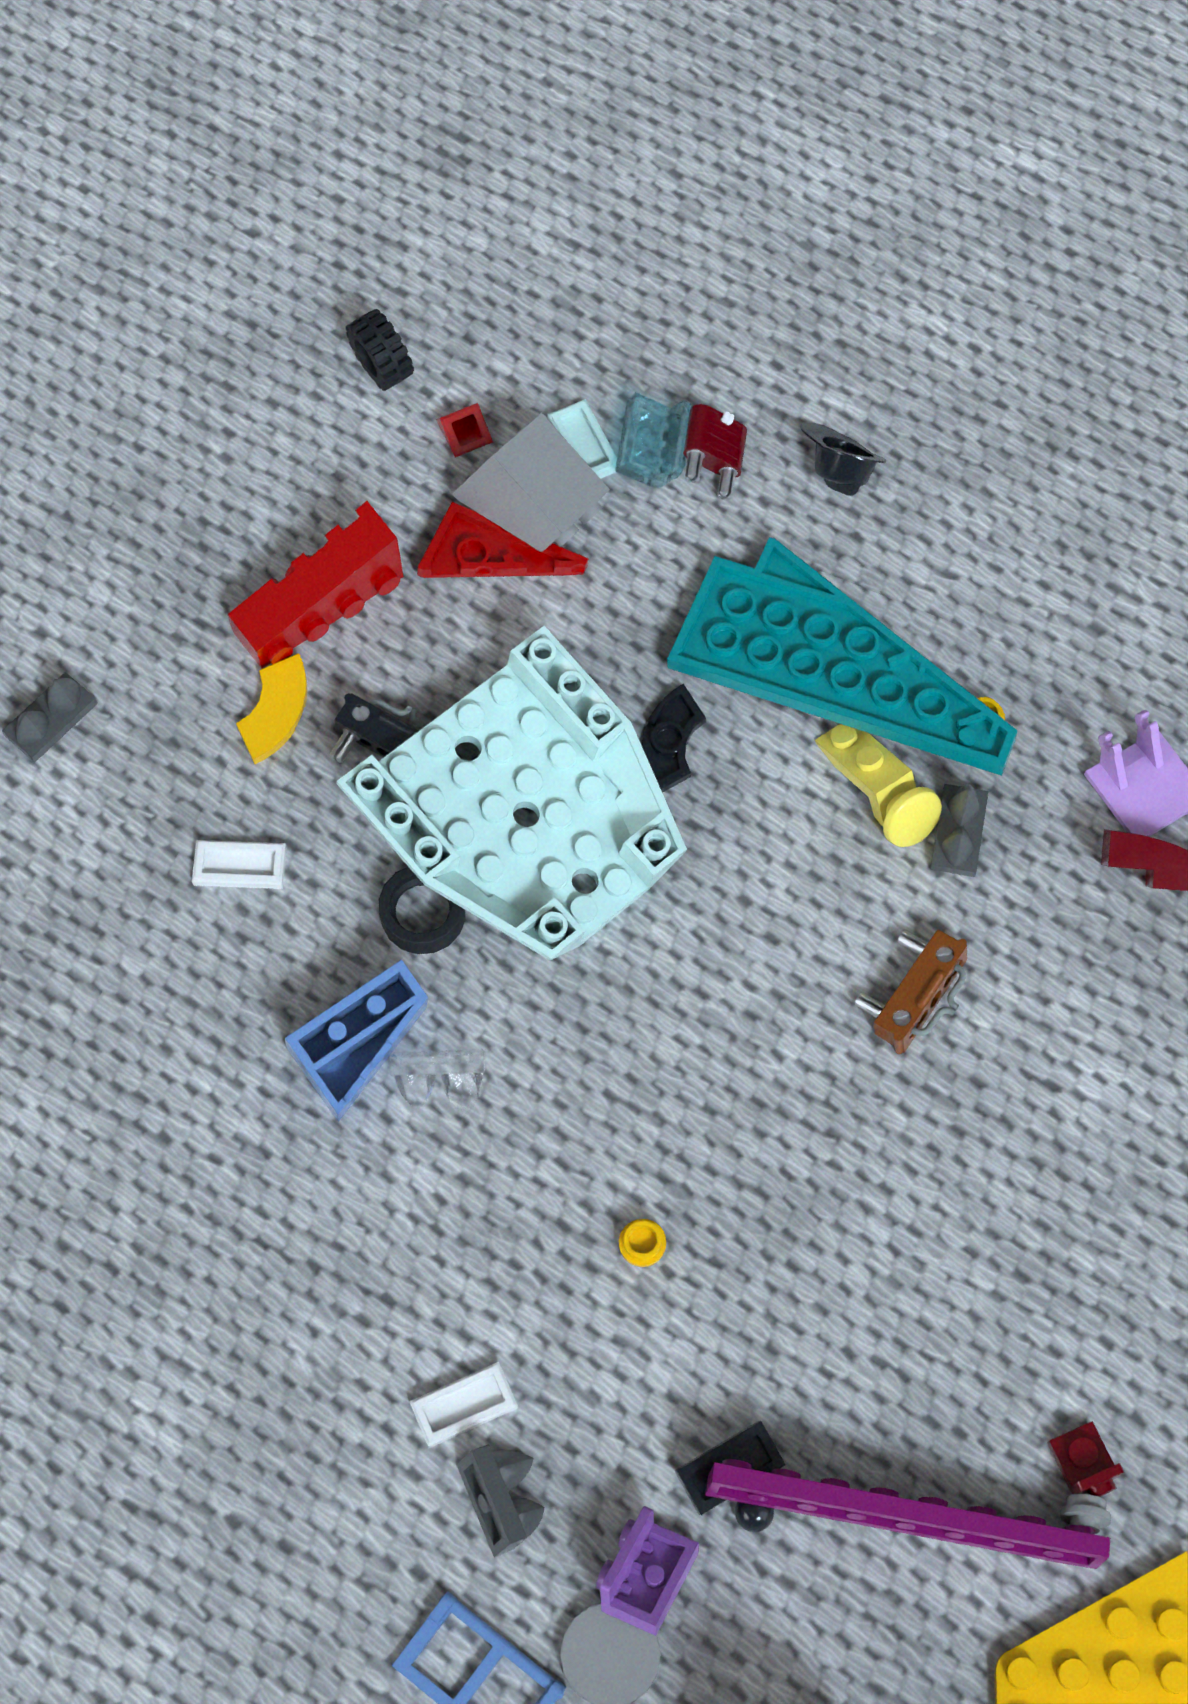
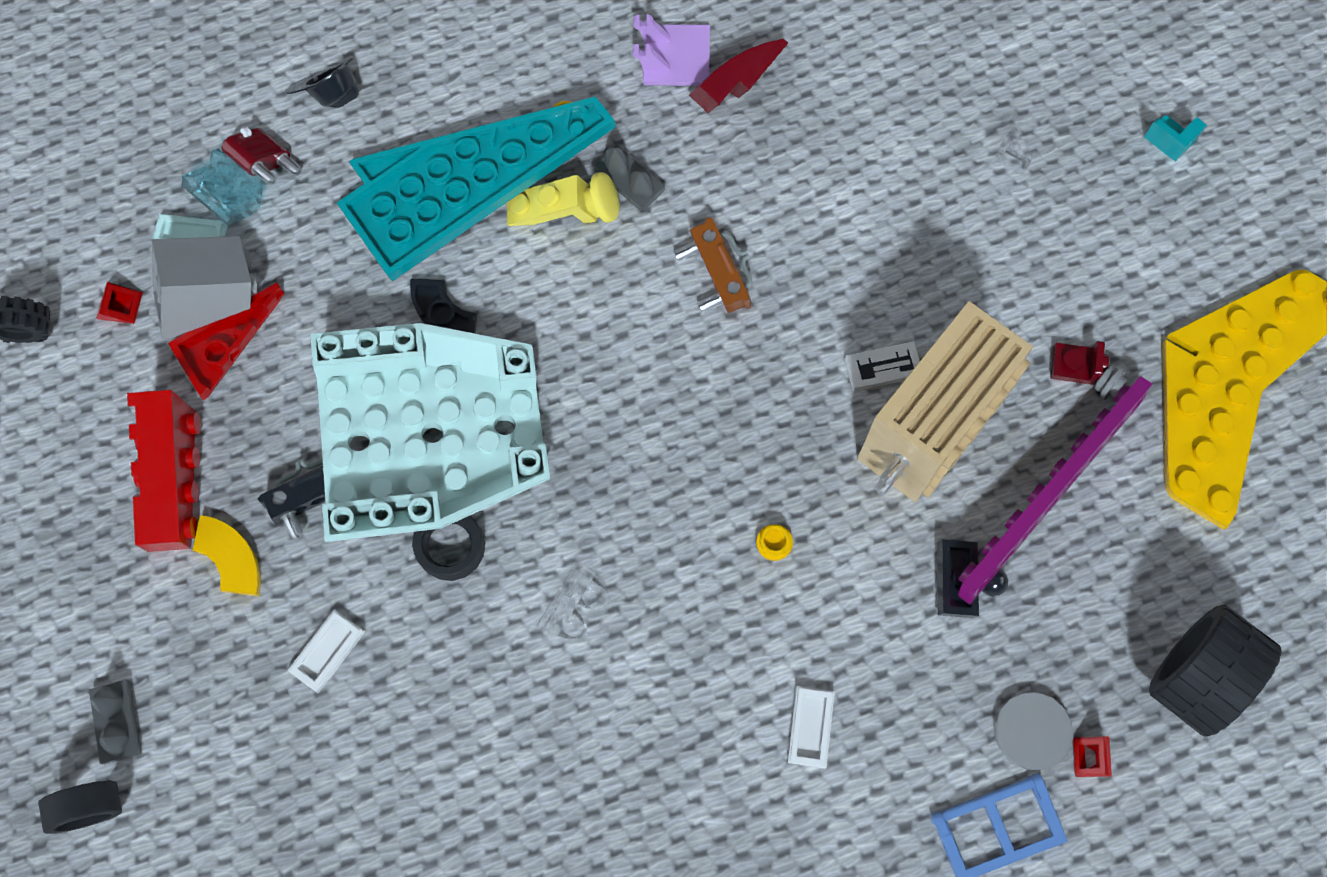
camera: 55 degrees left, 5 degrees up
medium blue wedge [285,960,428,1122] -> none
dark grey tile [457,1444,545,1557] -> none
medium lavender bracket [596,1506,699,1636] -> none
none -> white tile [844,341,920,392]
none -> tan piece [857,301,1033,503]

